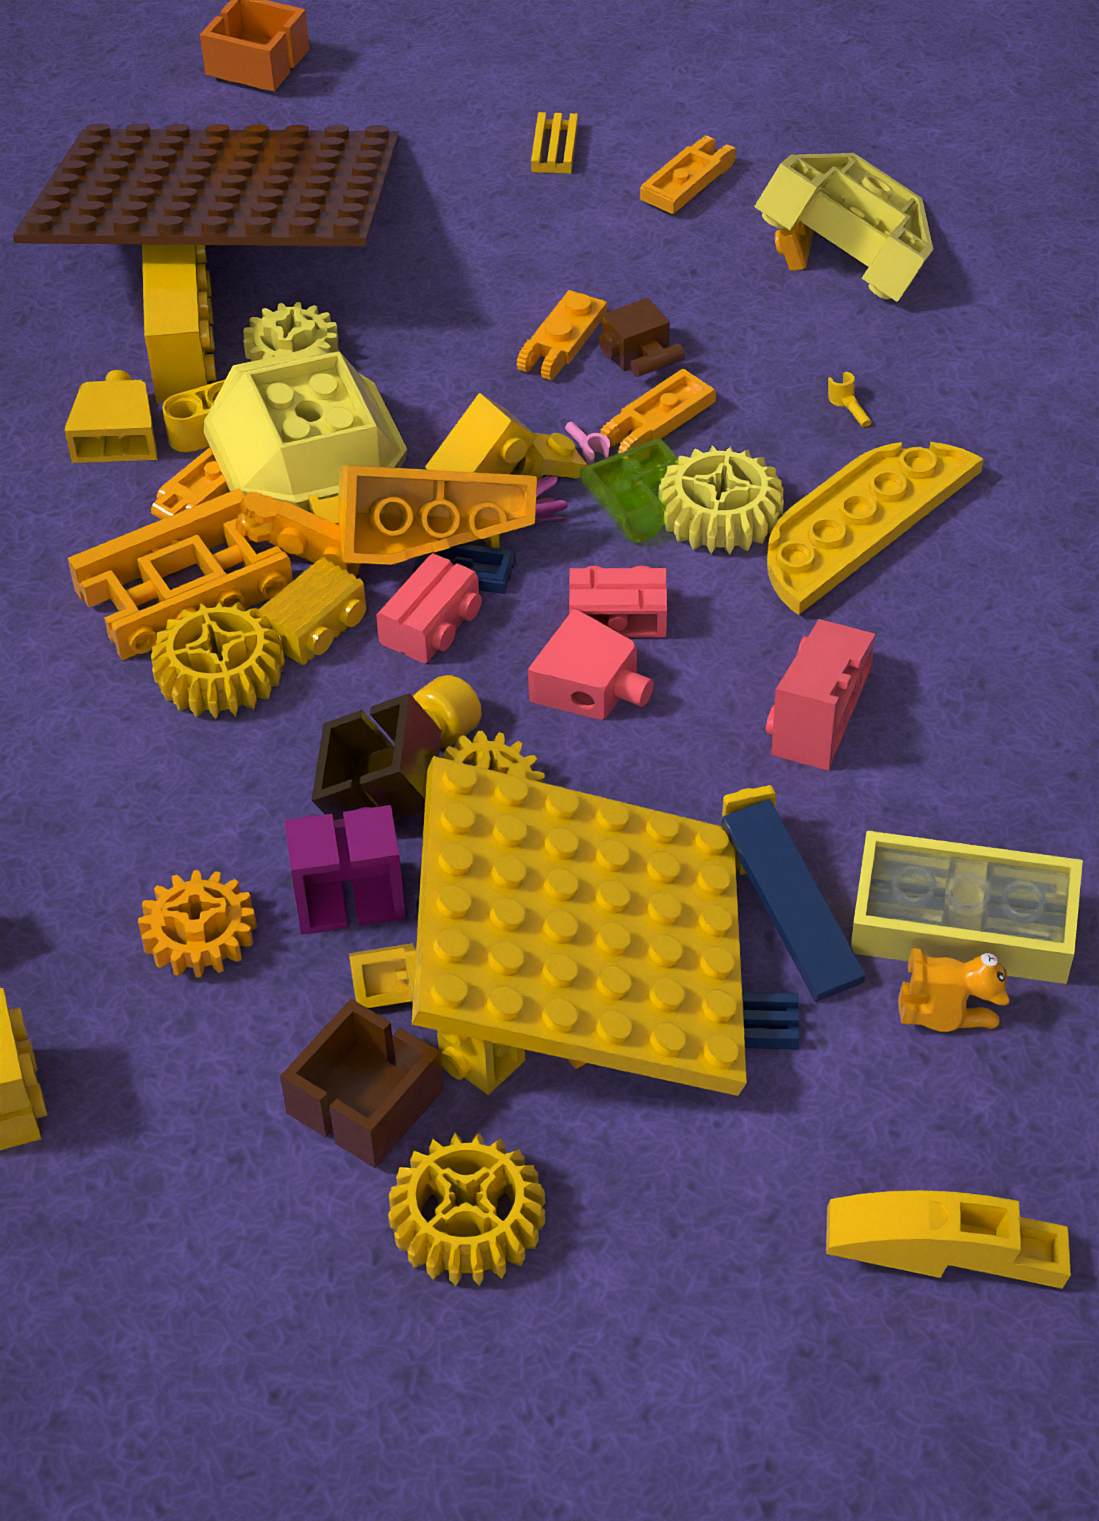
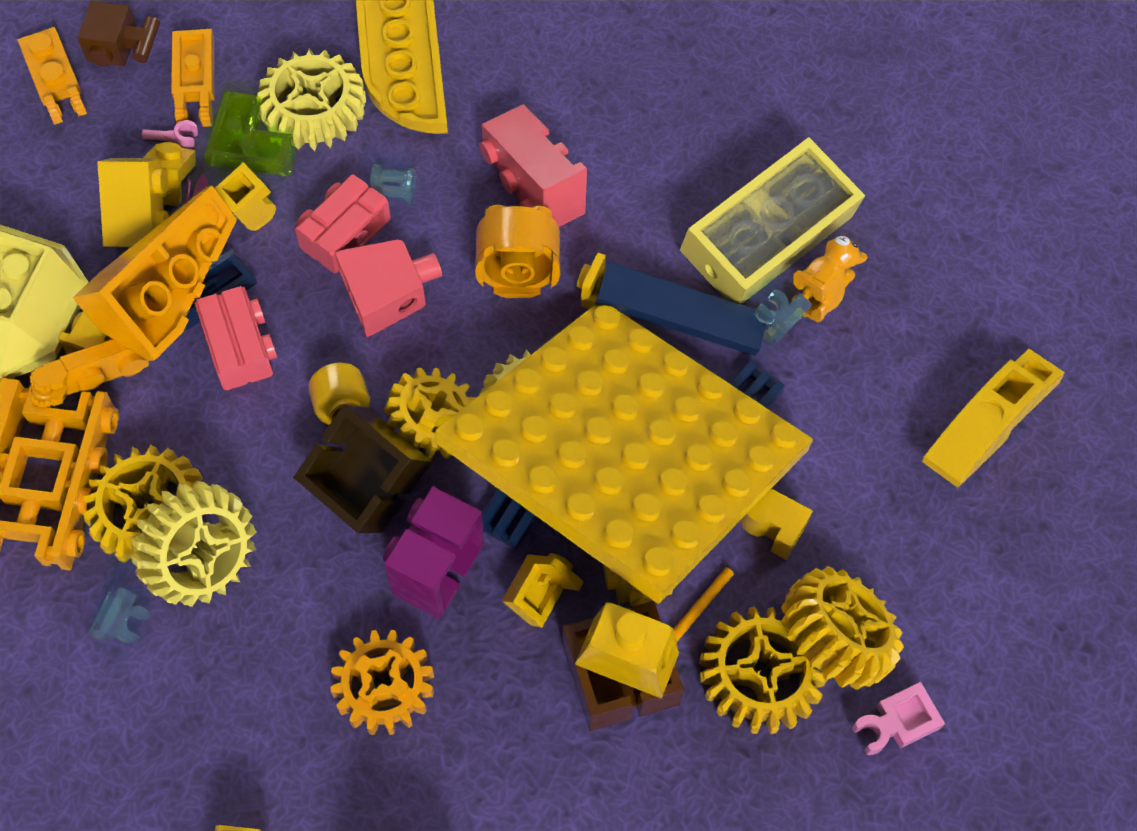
camera: 55 degrees left, 15 degrees up
yellow brick [255,557,367,665] -> none
none -> clear light blue tile [88,587,151,643]
none -> light yellow gear [130,480,257,607]
none -> yellow leg [214,162,276,231]
none -> clear light blue bush [370,164,417,204]
none -> light orange brick [475,205,560,298]
none -> yellow torso [575,602,679,699]
none -> light orange piece [673,567,734,642]
none -> yellow leg [740,489,813,560]
none -> clear light blue tile [754,289,813,347]
none -> yellow gear [781,566,904,690]
none -> bright pink plate [852,682,945,755]

